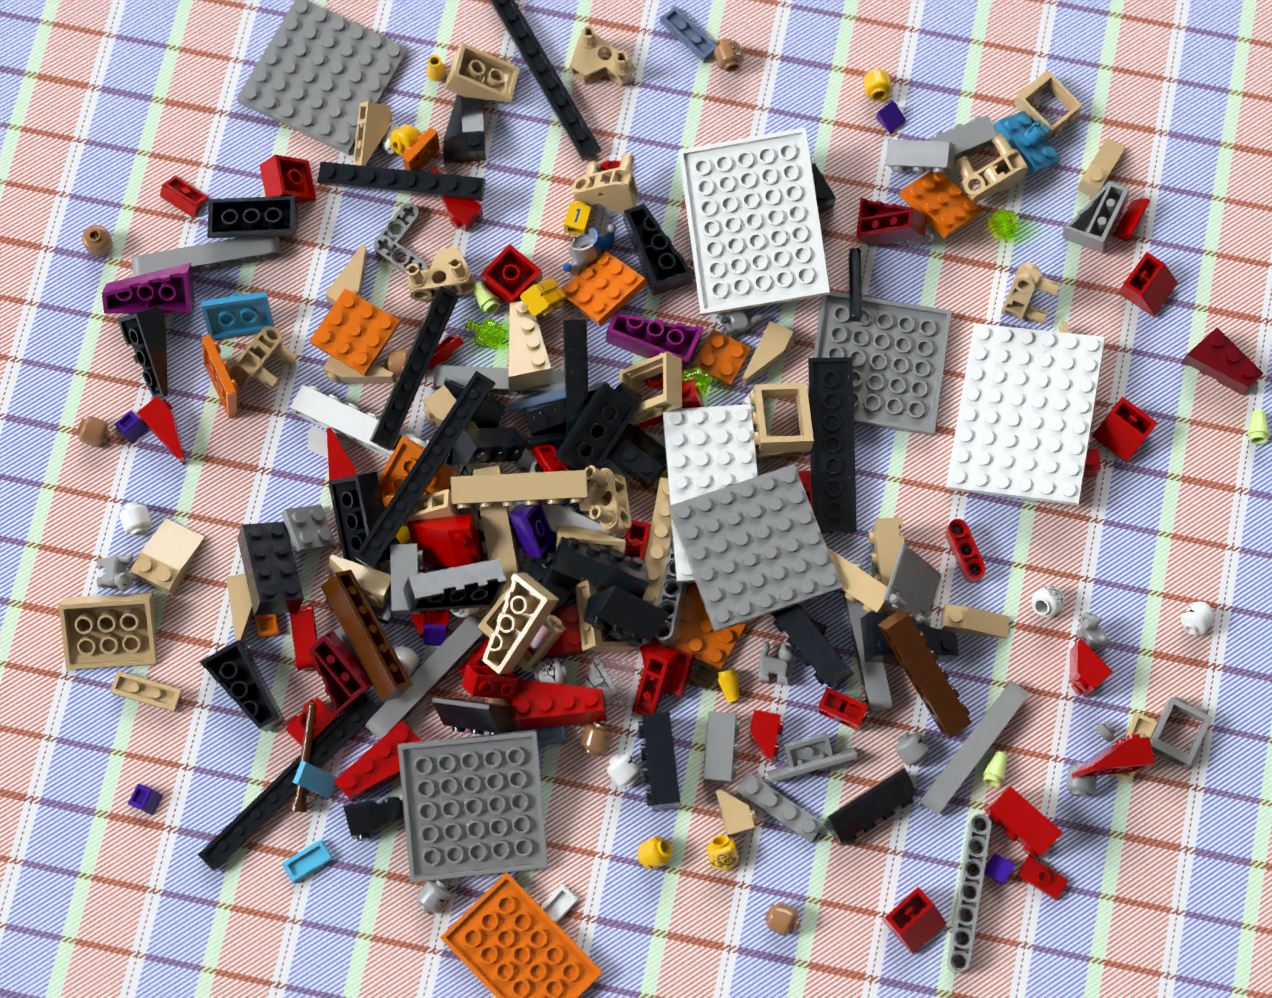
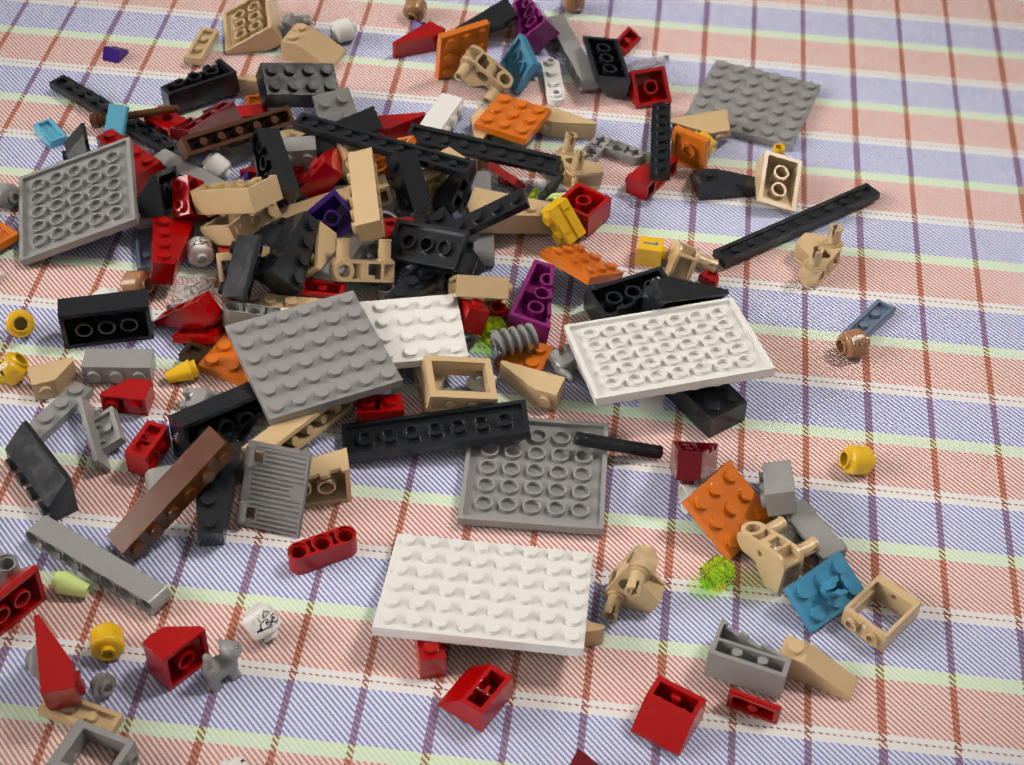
camera: 85 degrees right, 30 degrees down
light grey piece [563,224,616,275] -> none
dark purple slope [876,100,906,133] -> none
light grey head [896,732,929,767] -> none
tan slope [941,604,1009,639] -> none
none -> yellow head [89,622,125,661]
none -> light grey piece [490,323,539,358]
none -> pearl dark grey bar [538,173,563,200]
none -> white plate [541,57,565,107]
none -> clear plate [626,55,670,72]
none -> black wedge [641,276,729,312]

